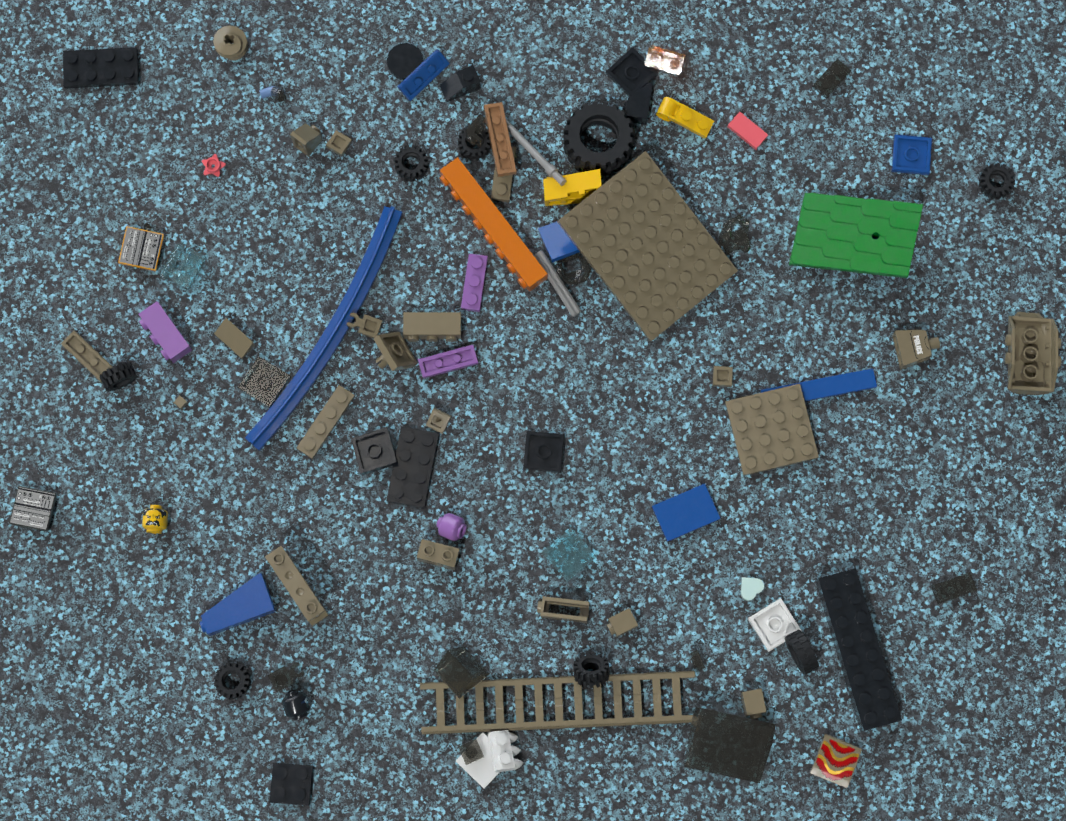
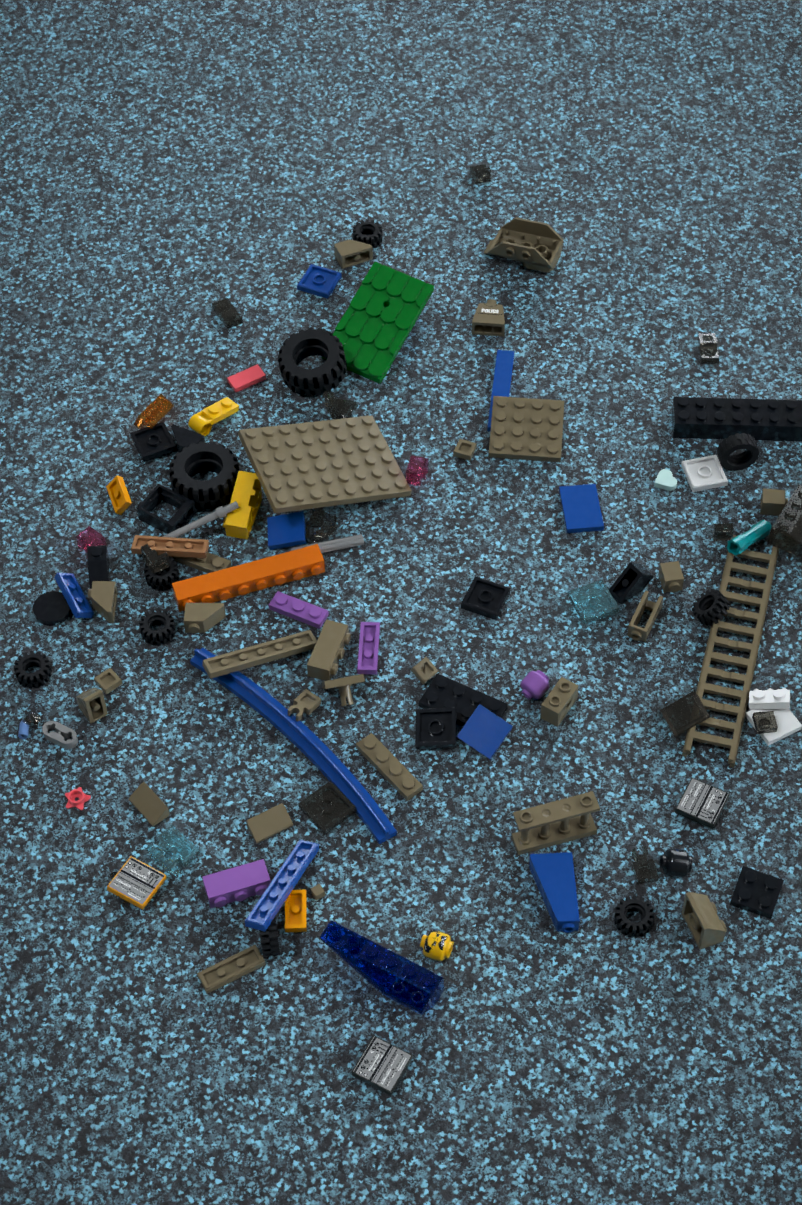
camera: 70 degrees left, 25 degrees down
none -> black tyre [14,651,52,689]
none -> light grey beam [42,721,78,749]
none -> clear pink brick [76,526,107,553]
none -> dark tan slope [88,581,118,623]
none -> light orange plate [106,475,132,515]
none -> dark tan slope [129,782,169,827]
none -> black window [137,484,196,534]
none -> dark tan slope [184,603,226,634]
none -> dark tan plate [202,630,317,679]
none -> blue tile [245,840,319,931]
none -> black tyre [278,328,347,397]
none -> light orange plate [285,889,307,932]
none -> clear blue wedge [320,920,444,1015]
none -> dark tan slope [334,239,373,269]
none -> clear pink brick [406,455,429,486]
none -> blue tile [456,704,513,760]
none -> black slope [608,562,654,604]
none -> tile [675,778,730,829]
none -> dark tan slope [681,892,727,950]
none -> teal axle [726,520,773,556]

